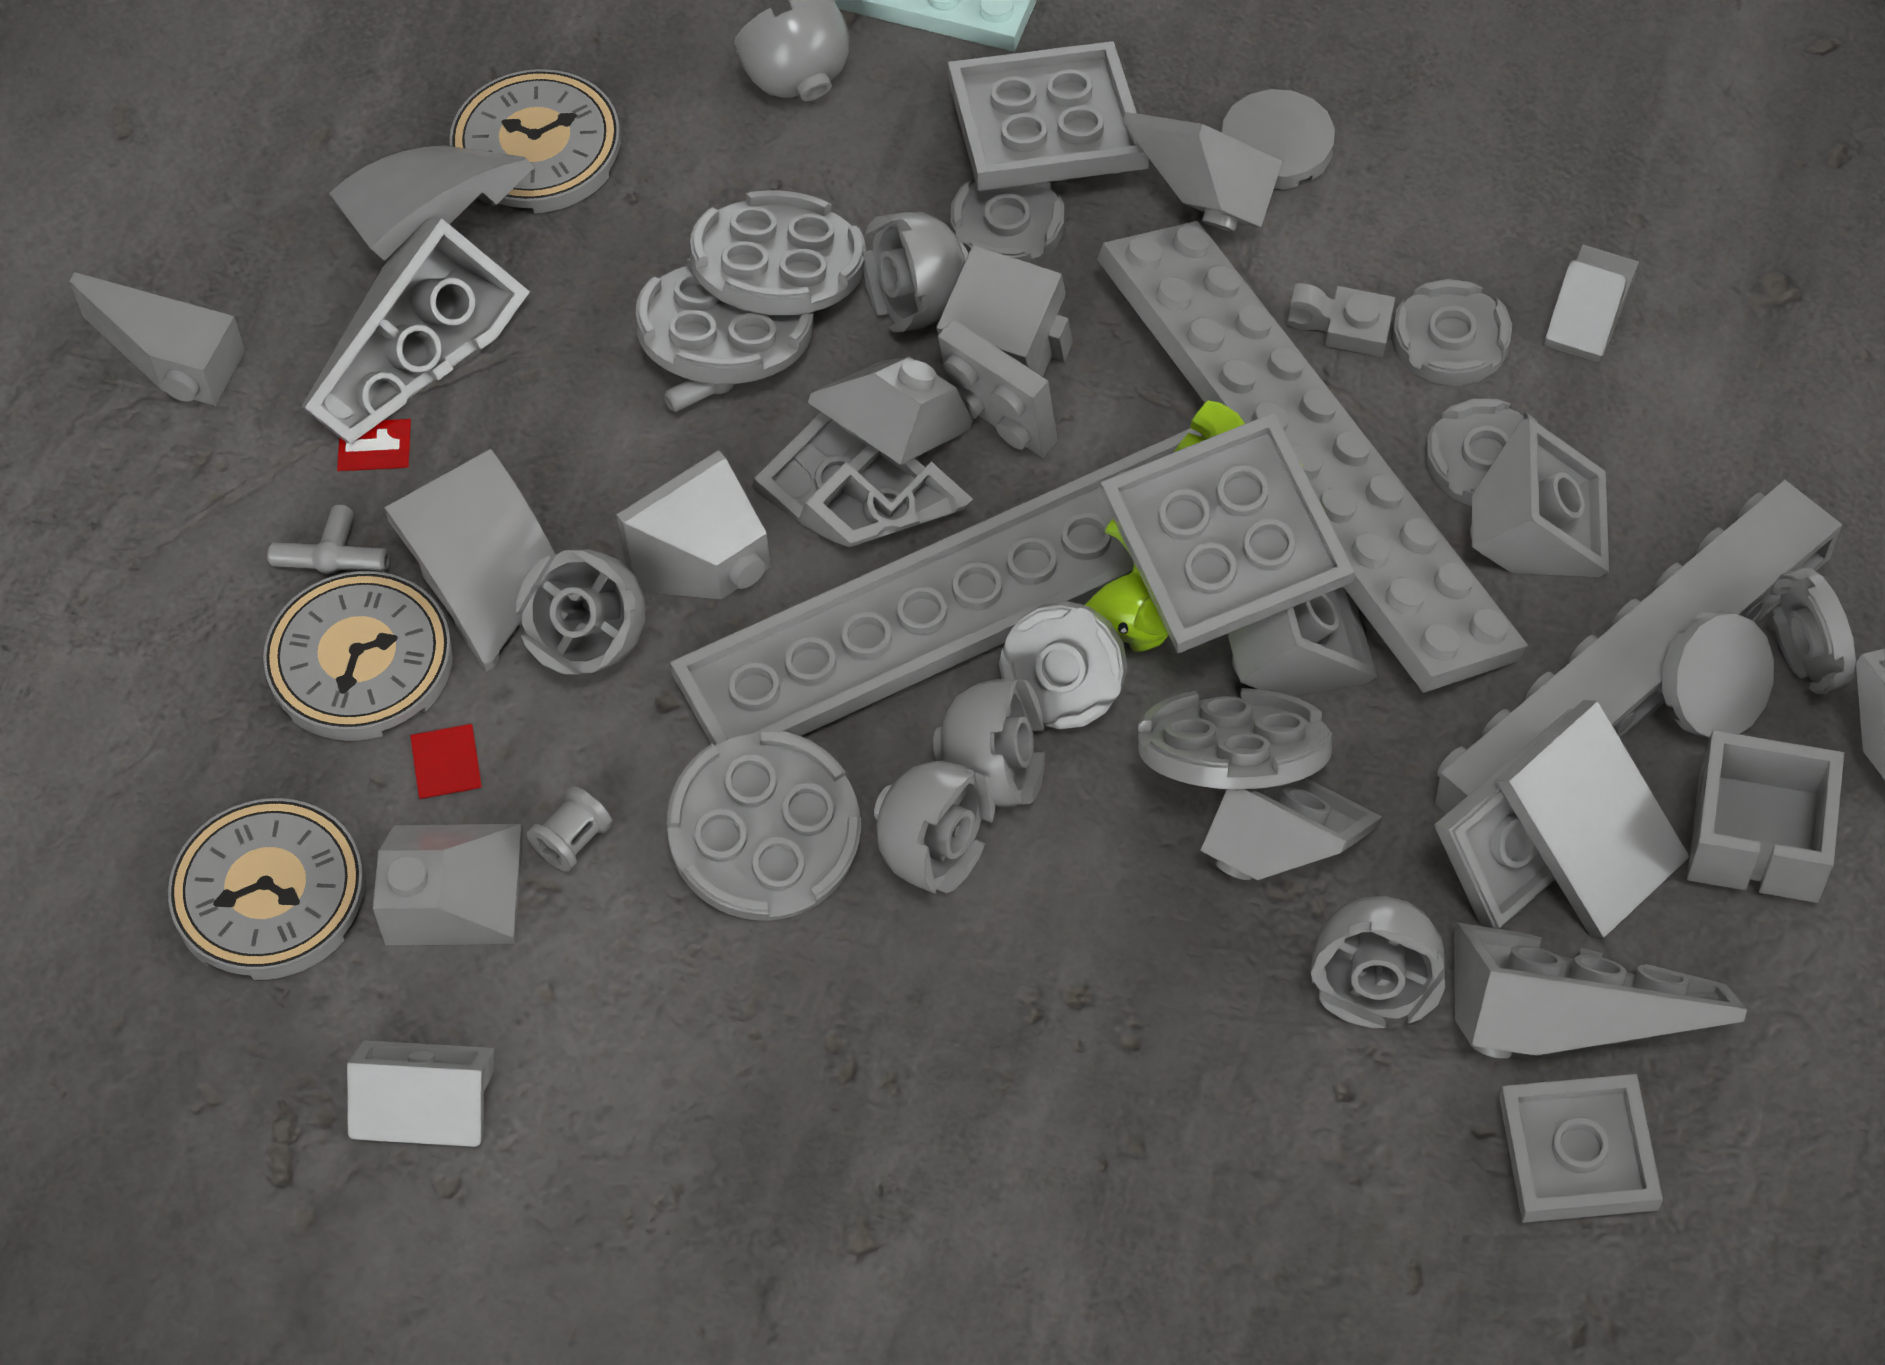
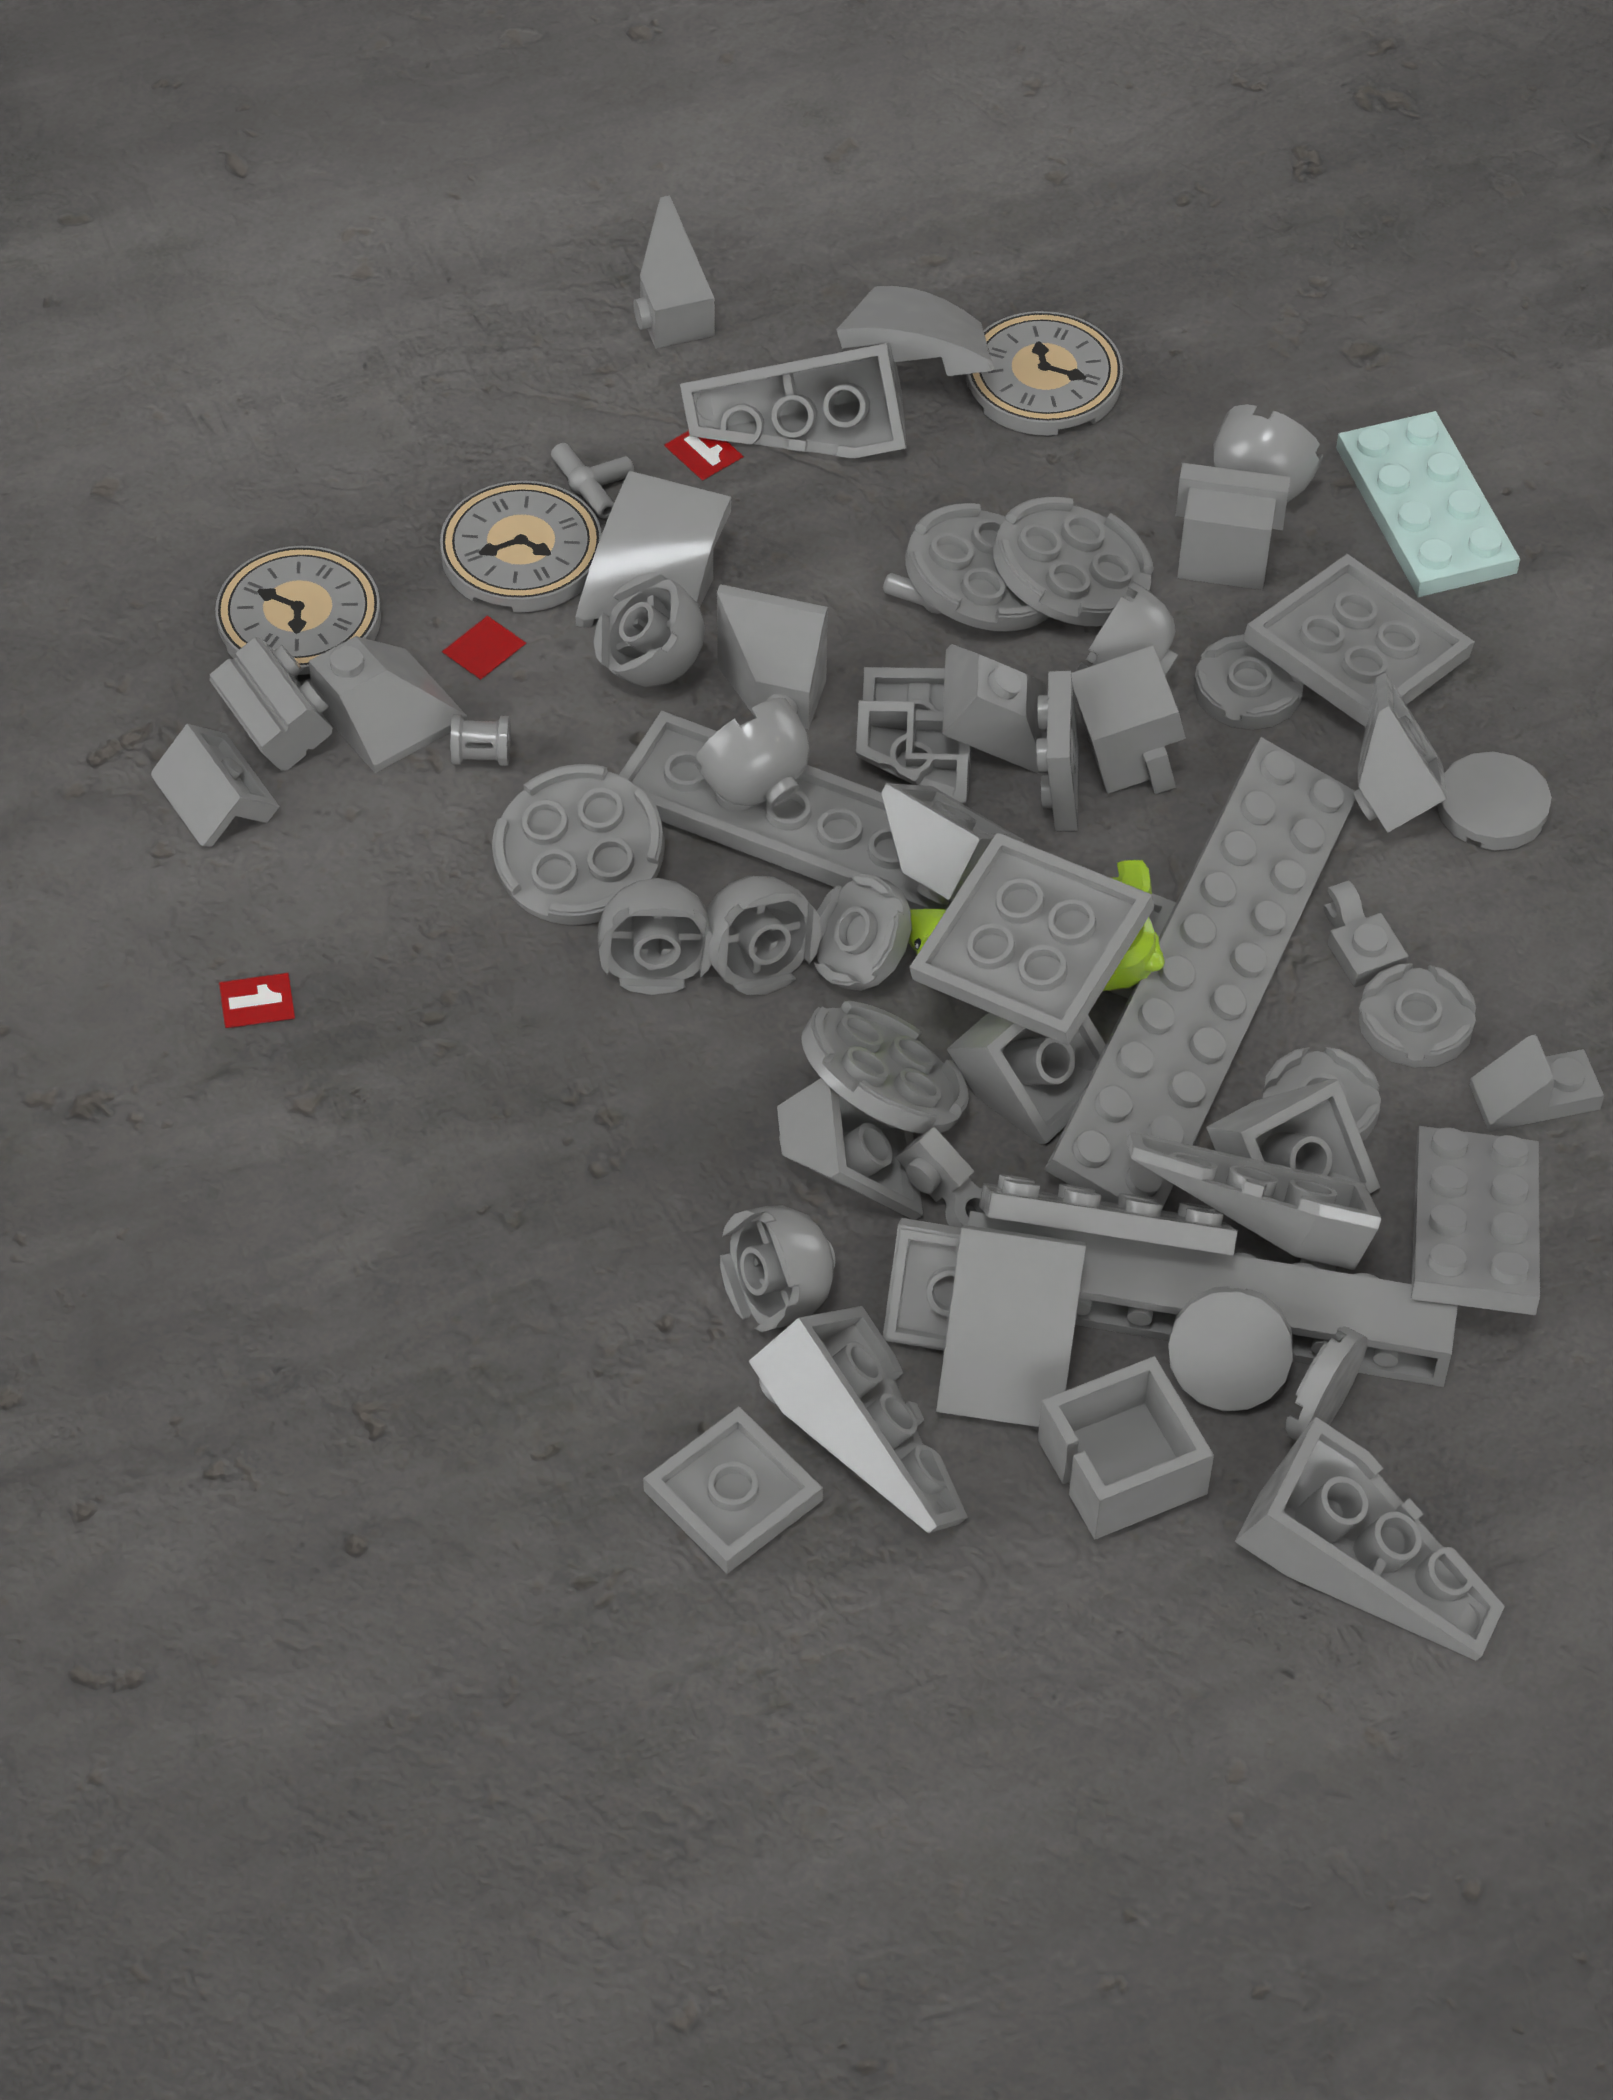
camera: 50 degrees right, 5 degrees down
none -> light grey brick [209,637,333,771]
none -> red sticker [219,973,295,1028]
none -> light grey cylinder [695,698,811,806]
none -> light grey slope [881,783,1024,905]
none -> light grey plate [895,1127,984,1228]
none -> light grey plate [979,1174,1237,1255]
none -> light grey wedge [1126,1131,1381,1271]
none -> light grey plate [1175,463,1290,590]
none -> light grey plate [1411,1126,1540,1315]

